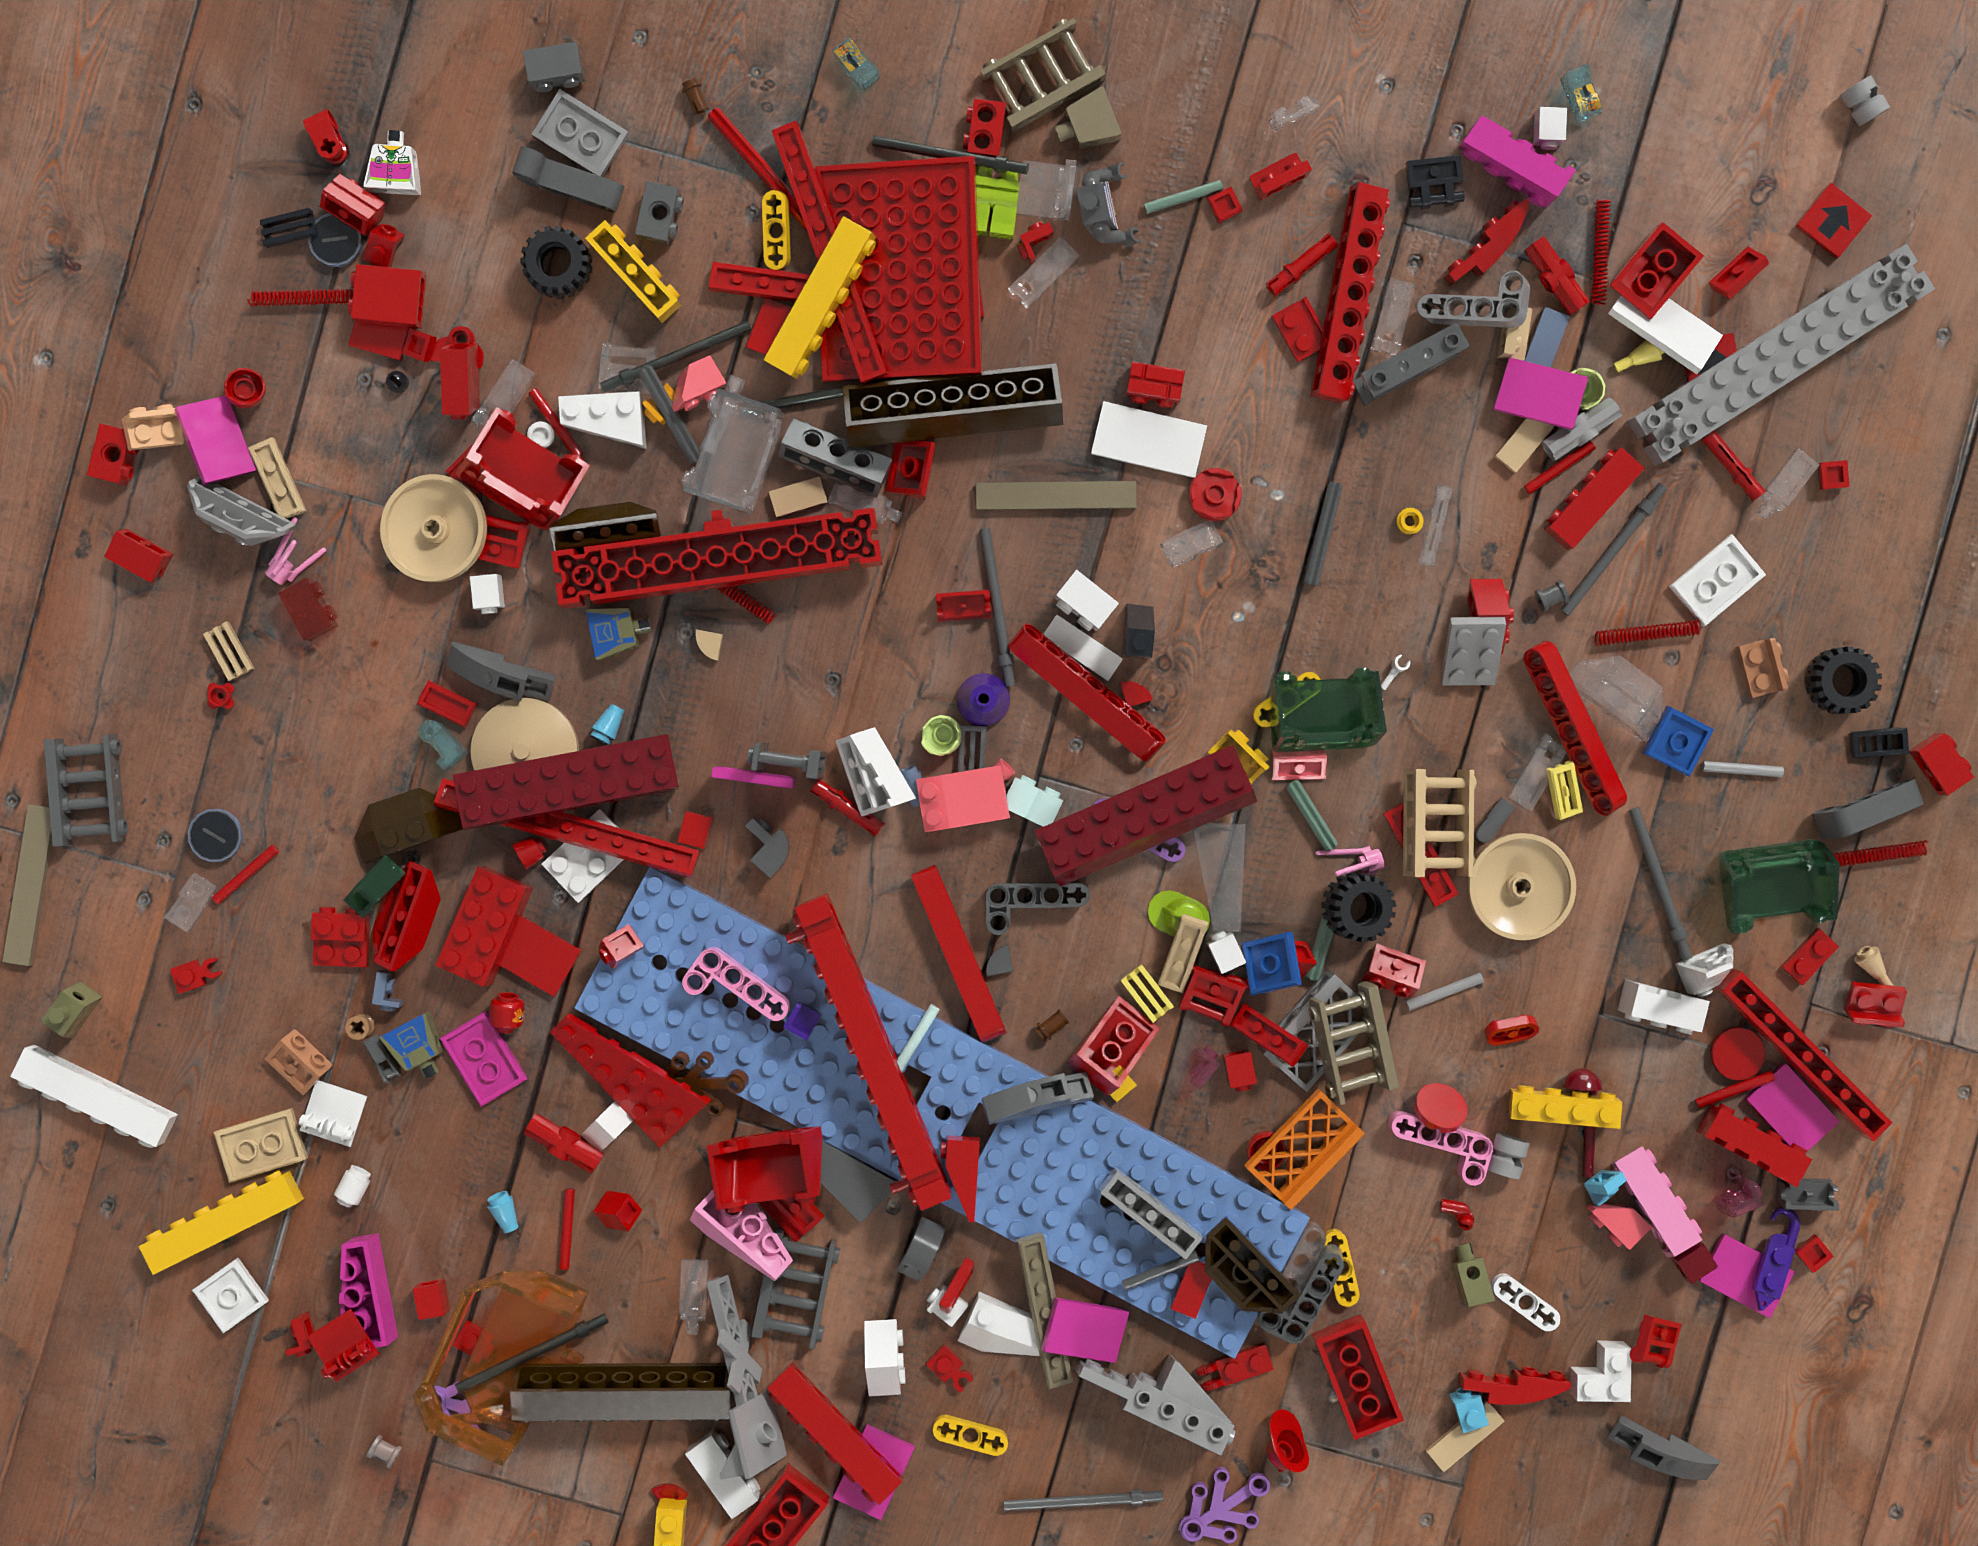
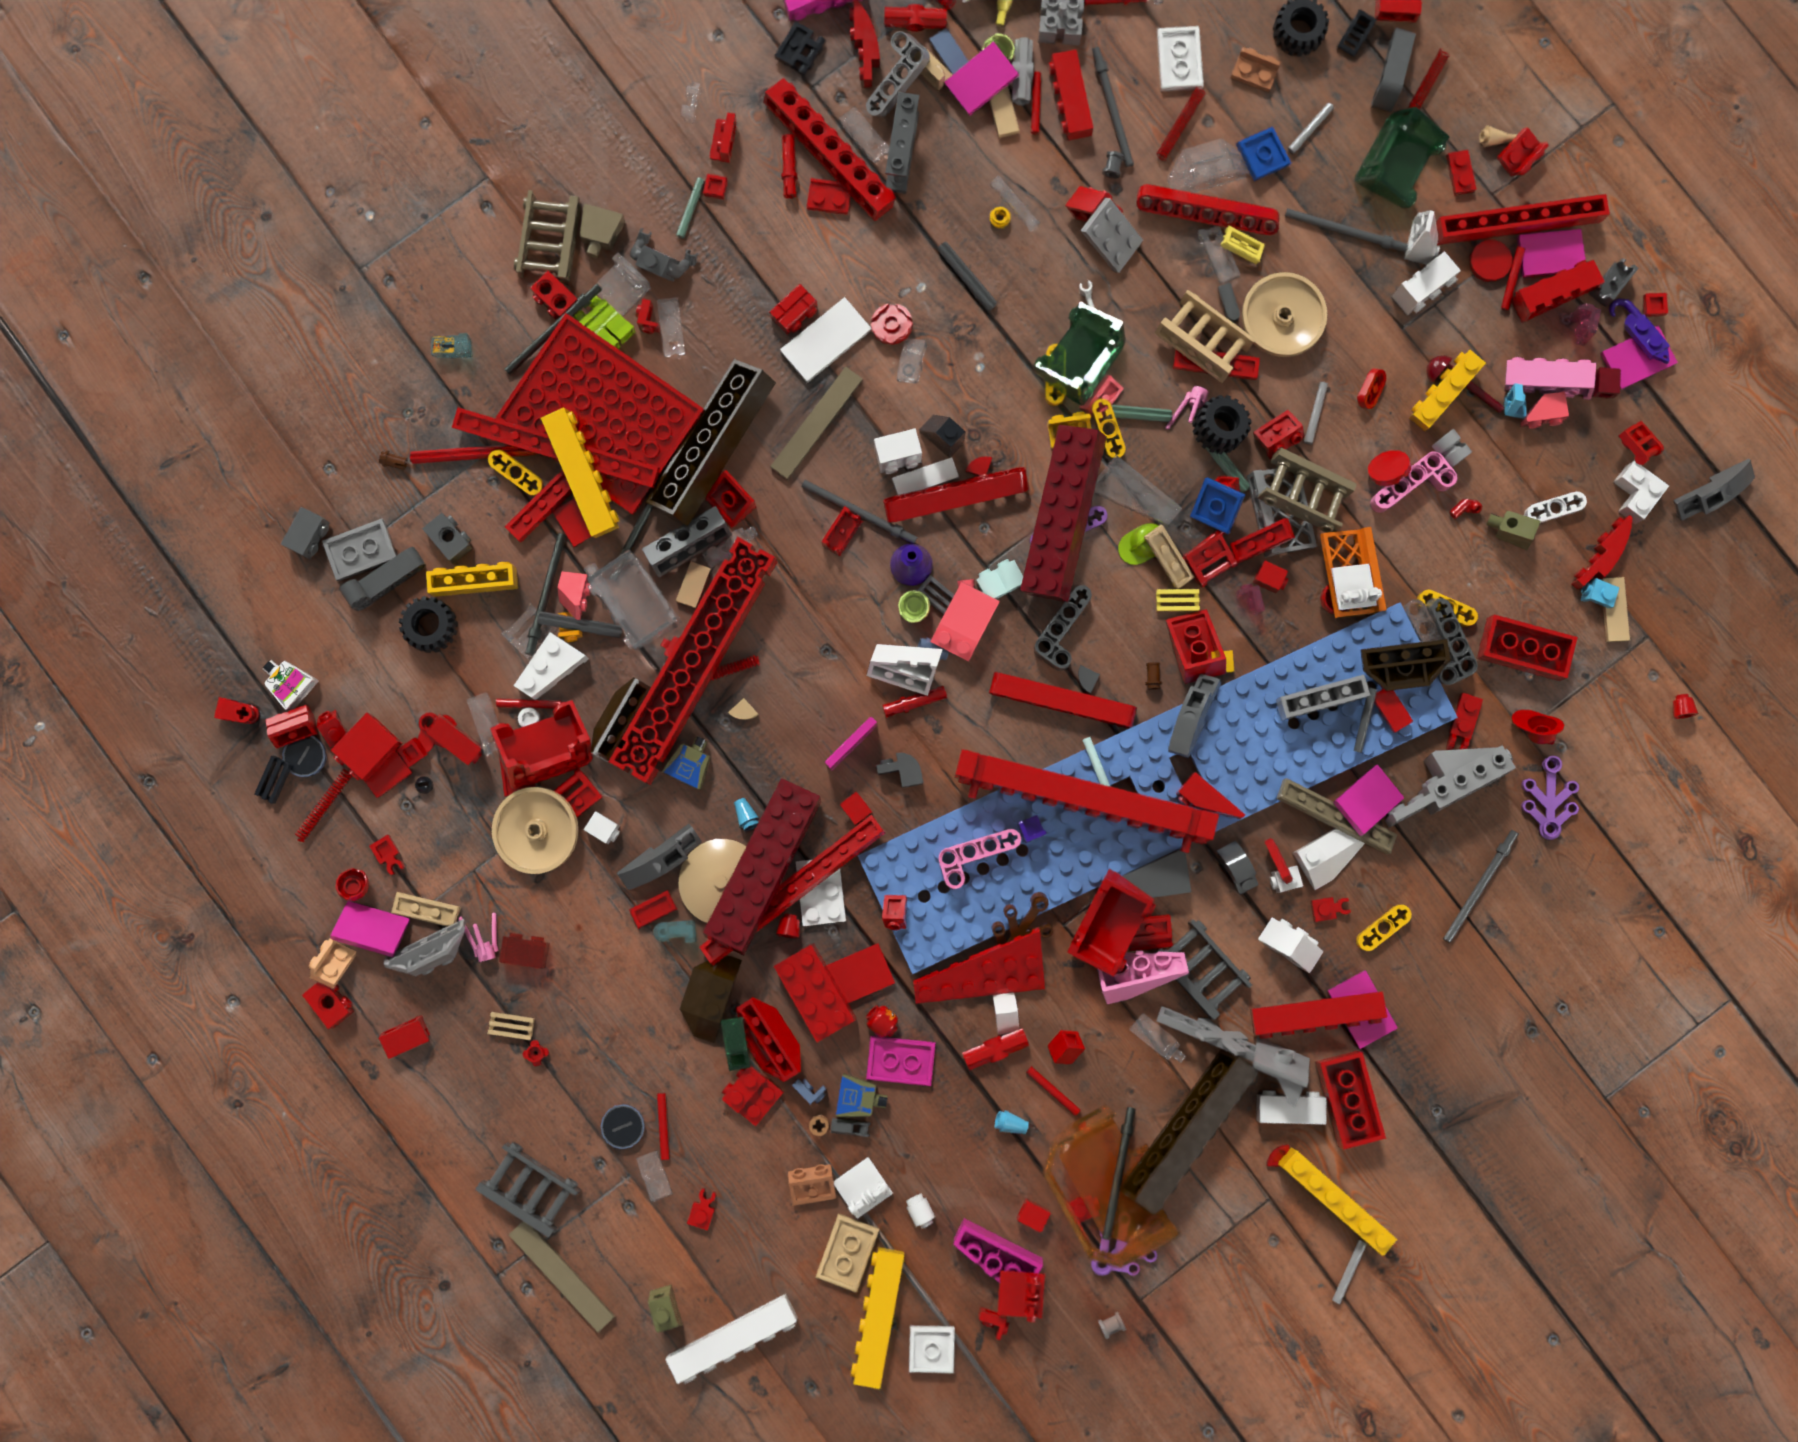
camera: 55 degrees left, 5 degrees down
dark grey fence [747,742,827,779] -> none
white brick [1206,930,1246,974] -> none
none -> red plate [369,835,405,875]
none -> yellow beam [1091,399,1126,458]
none -> white hinge [1331,564,1382,610]

